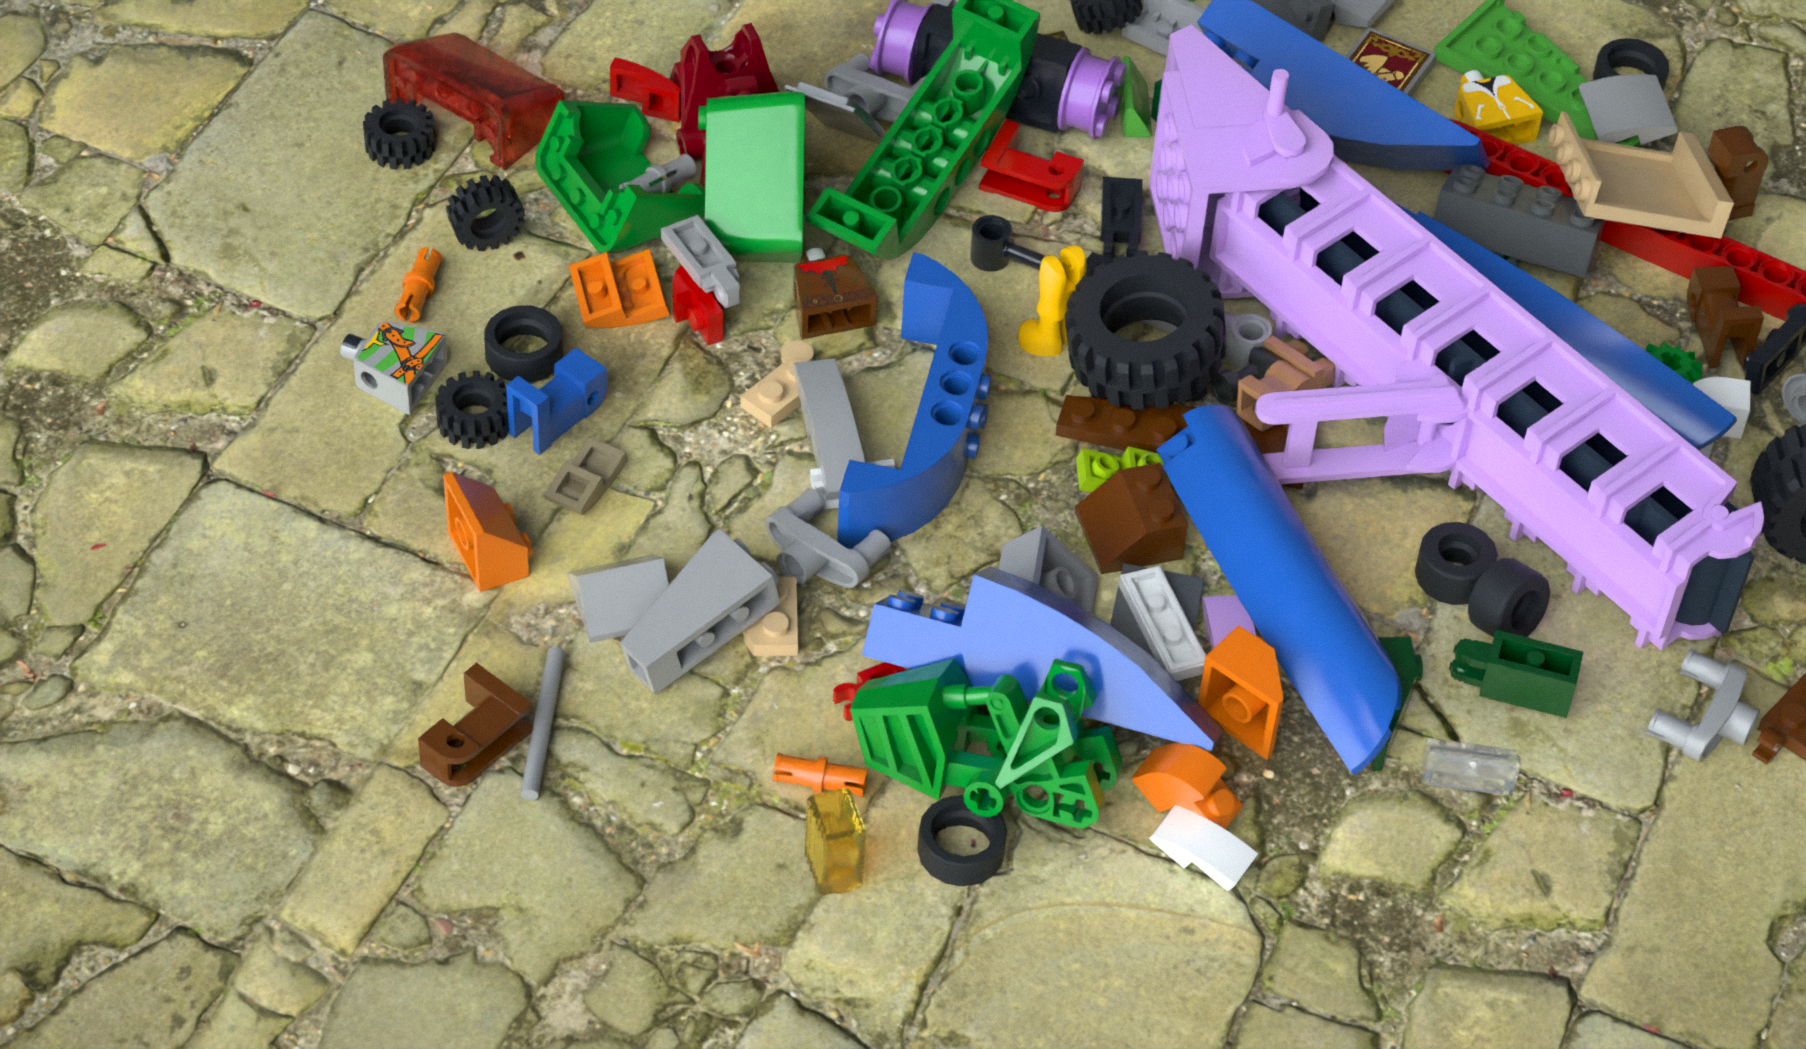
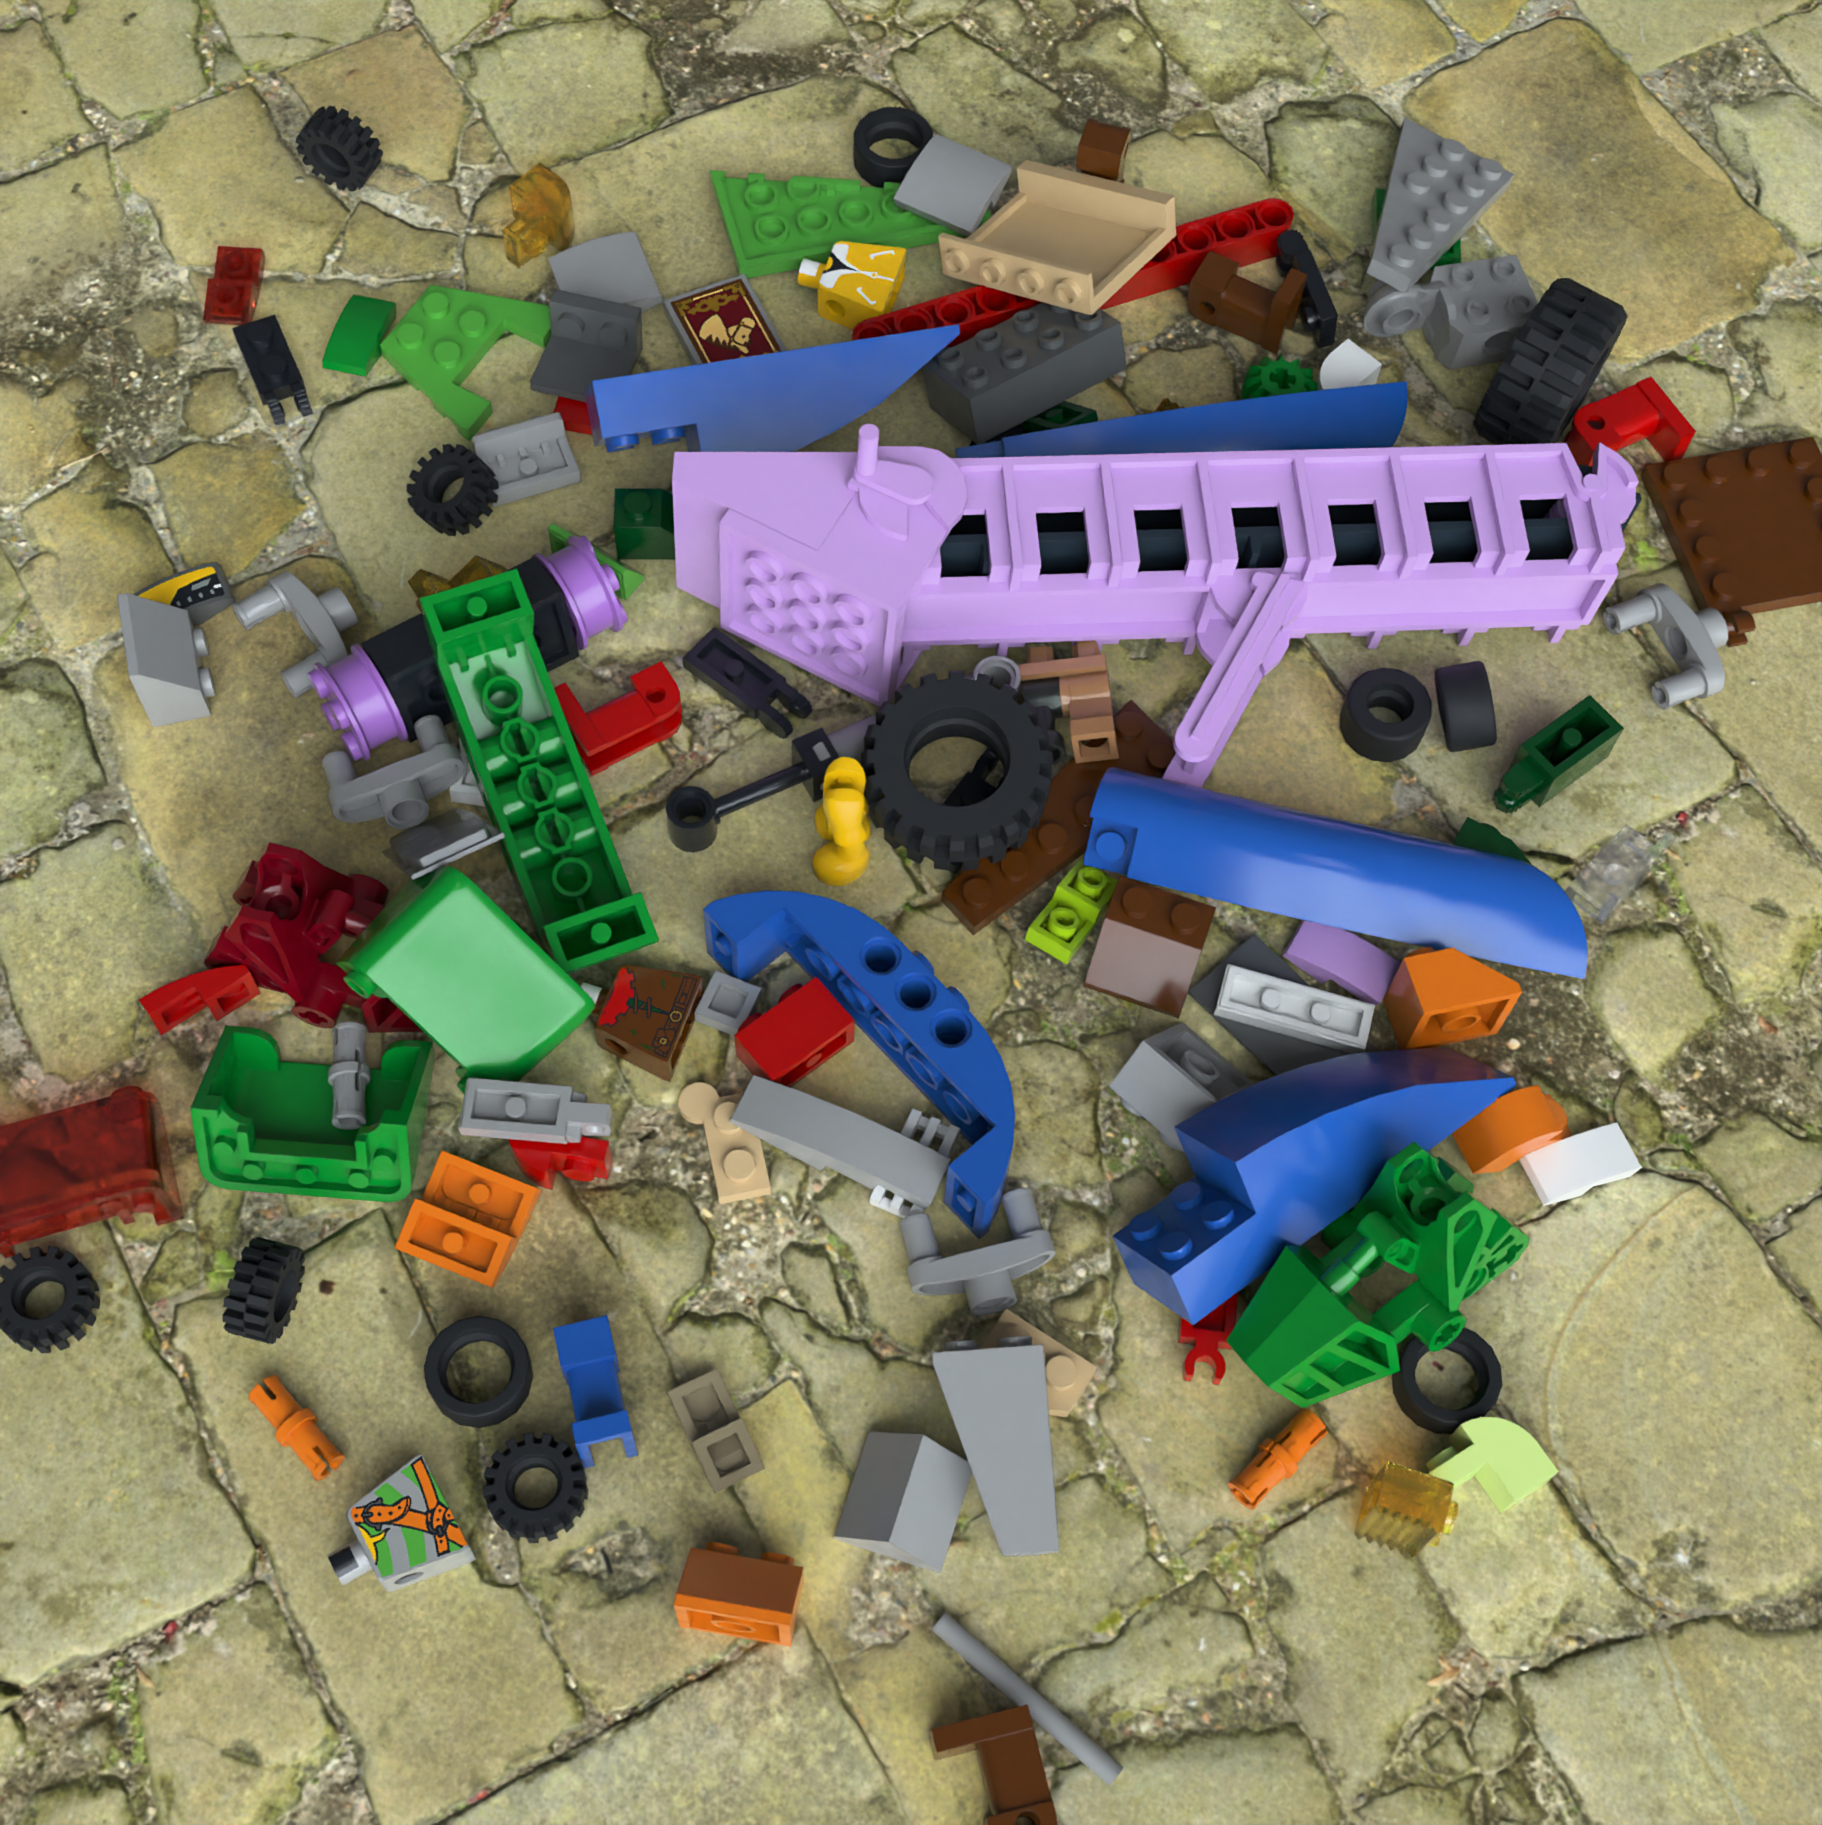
camera: 55 degrees left, 15 degrees up
none -> light grey tile [694,970,762,1036]
none -> red brick [734,977,855,1088]
none -> yellowish green brick [1418,1417,1559,1513]

